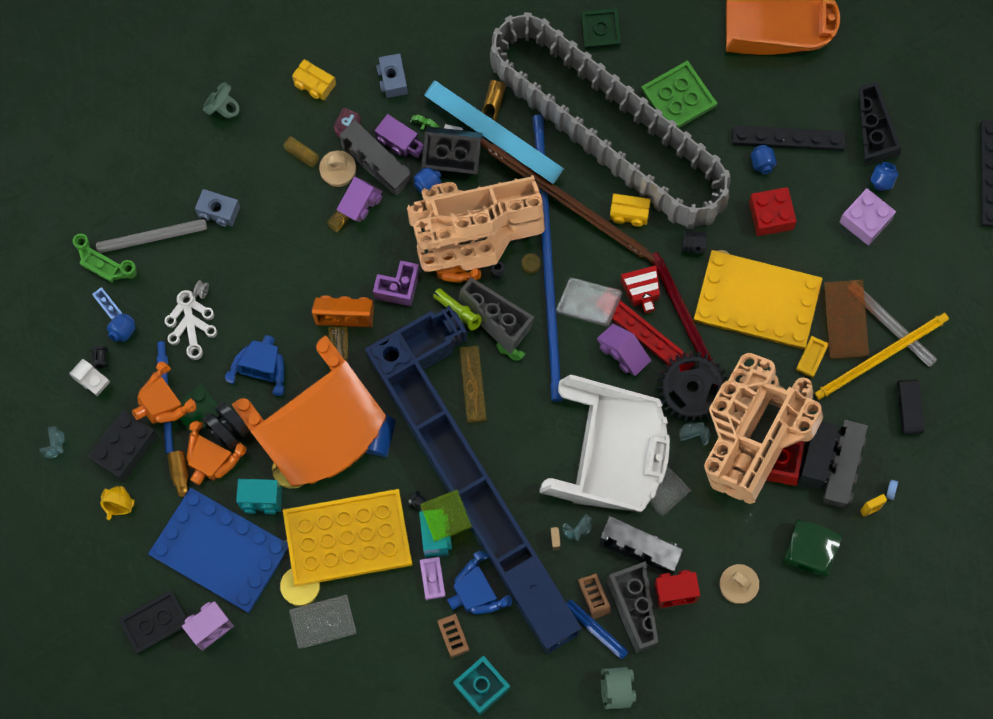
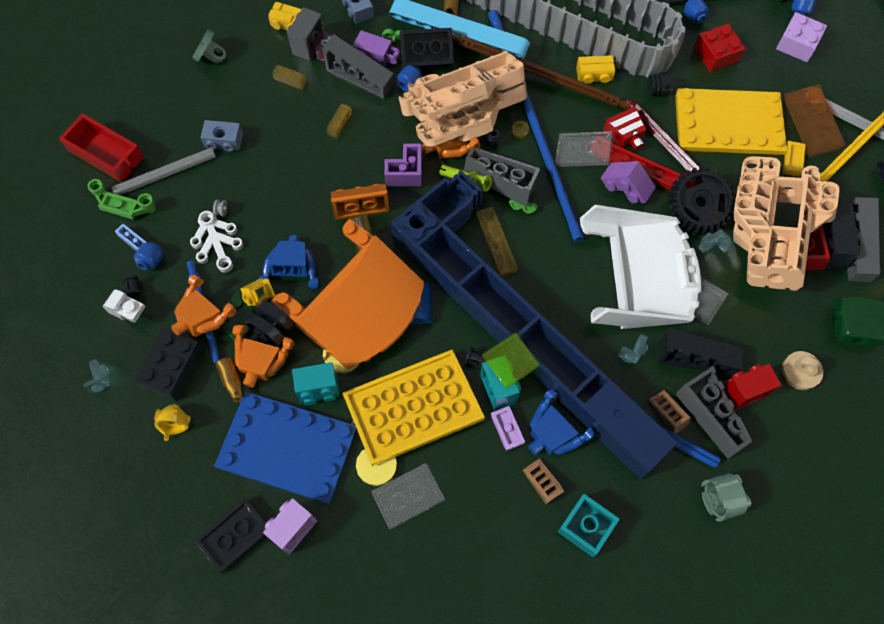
camera: 15 degrees left, 5 degrees down
tan tile [319,150,357,187] -> none
medium lavender brick [336,177,383,222] -> none
tan tile [550,527,561,551] -> none
none -> red piece [59,113,144,183]
none -> yellow window [241,279,276,306]
none -> dark grey brick [287,7,326,61]

